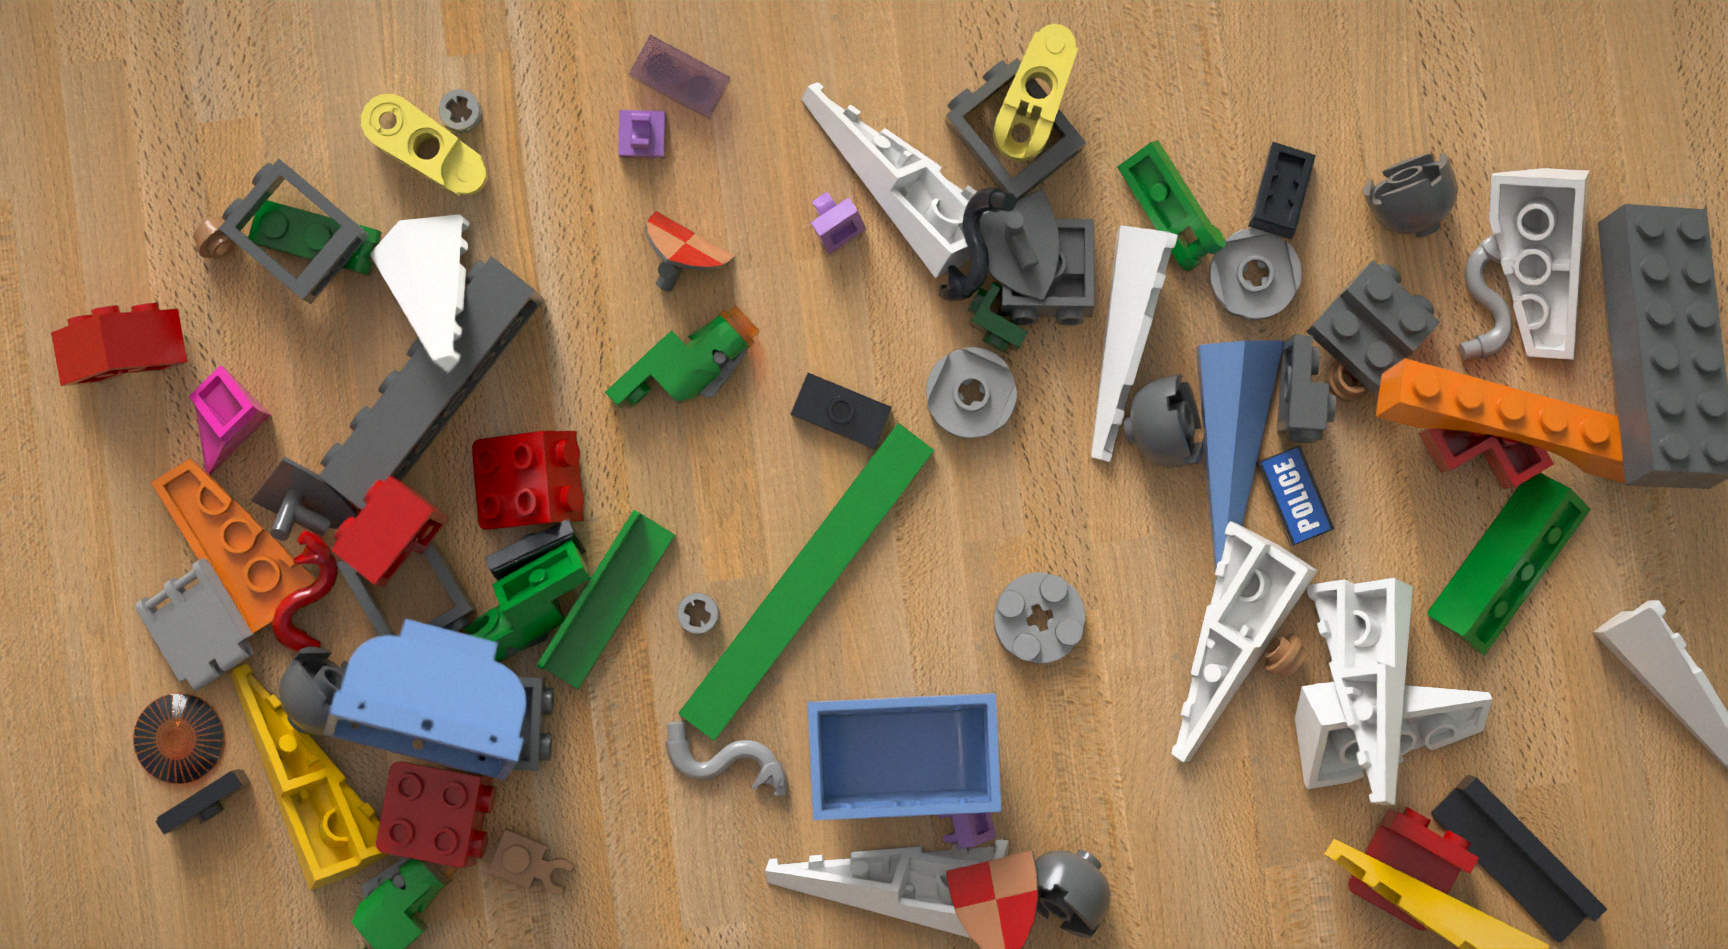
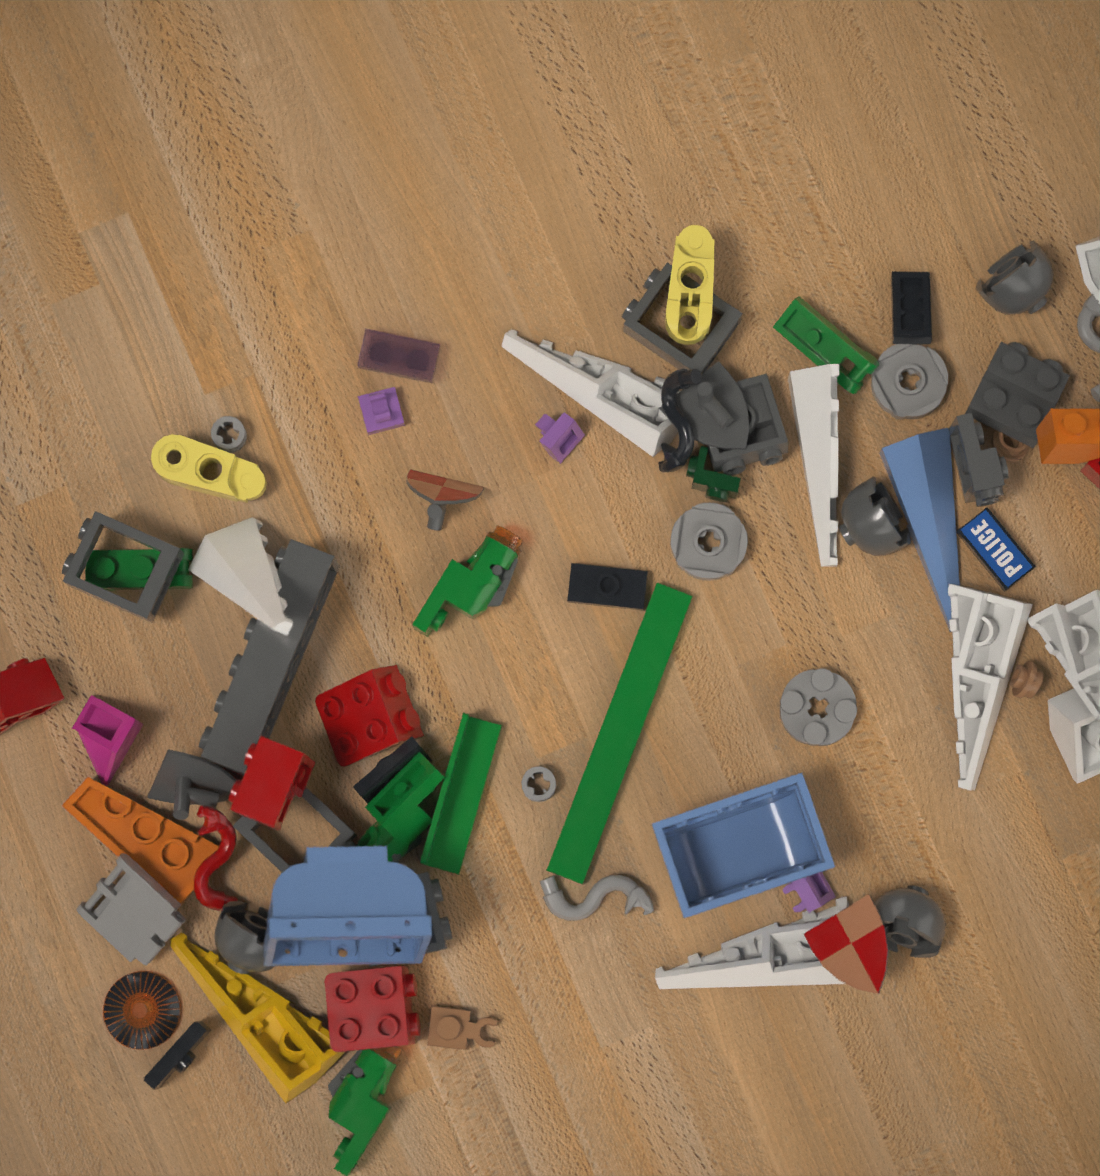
camera: 10 degrees left, 5 degrees down
medium nougat plate [193,216,236,258] -> none

